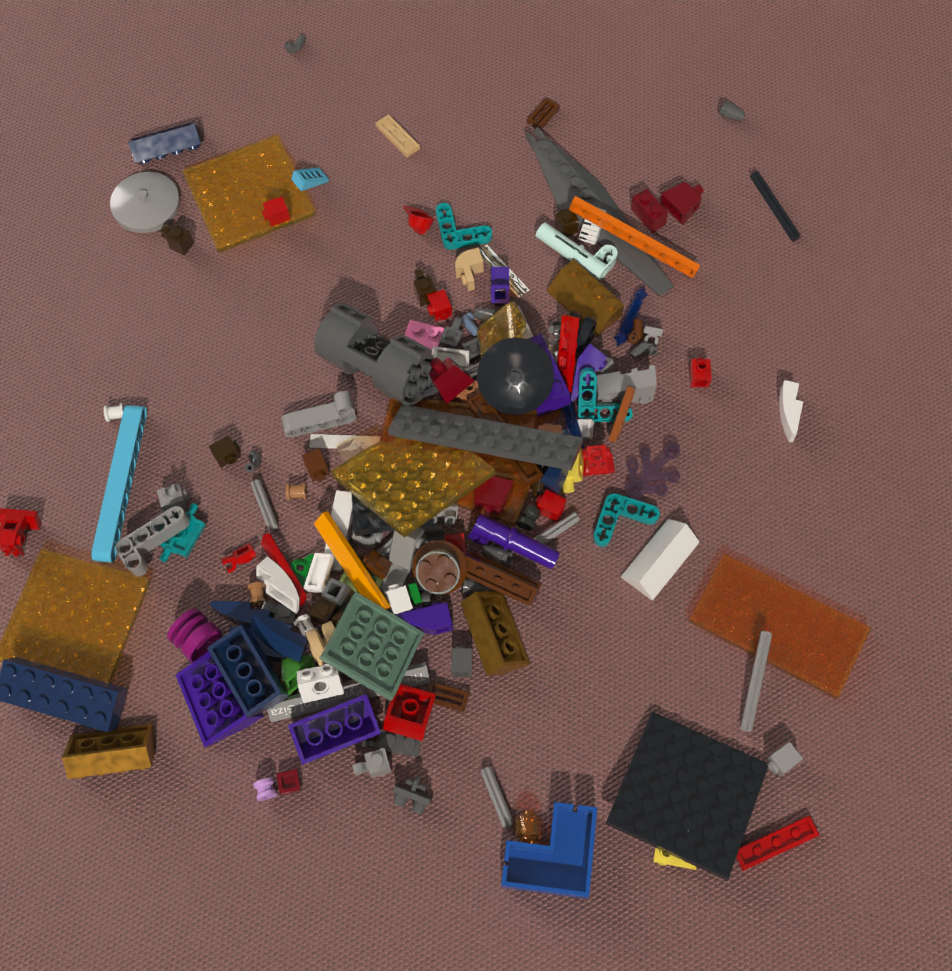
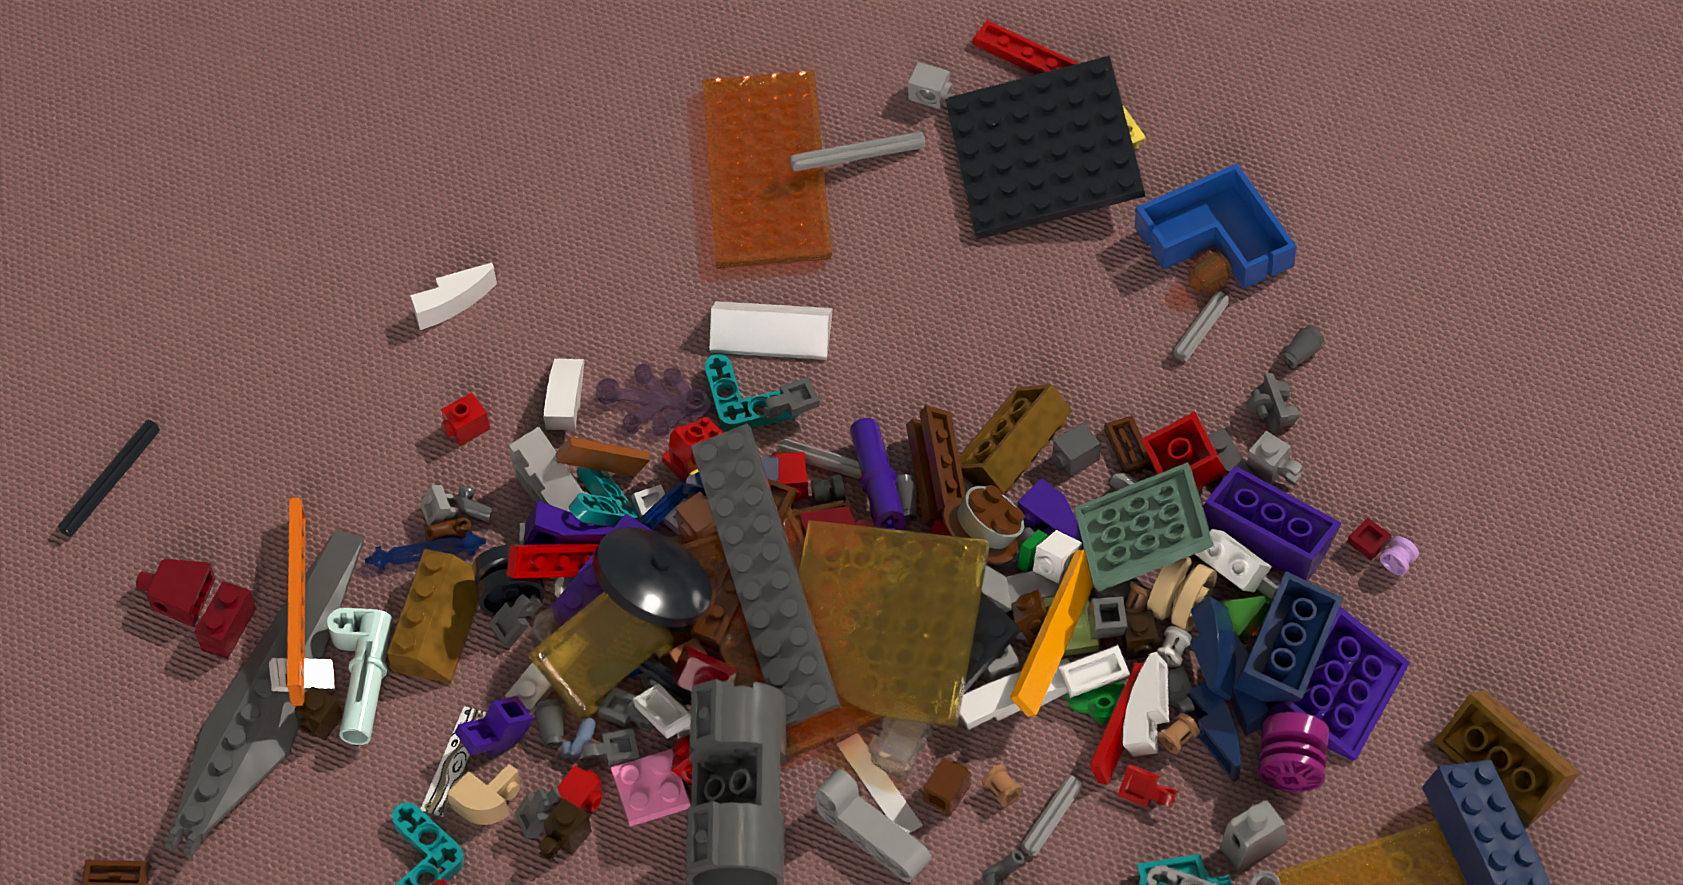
camera: 125 degrees left, 10 degrees down
none -> dark grey plate [514,787,561,839]
none -> white slope [543,359,584,430]
none -> dark grey plate [764,377,820,419]
none -> light grey torso [1219,800,1288,873]
none -> dark grey cone [1281,325,1325,368]

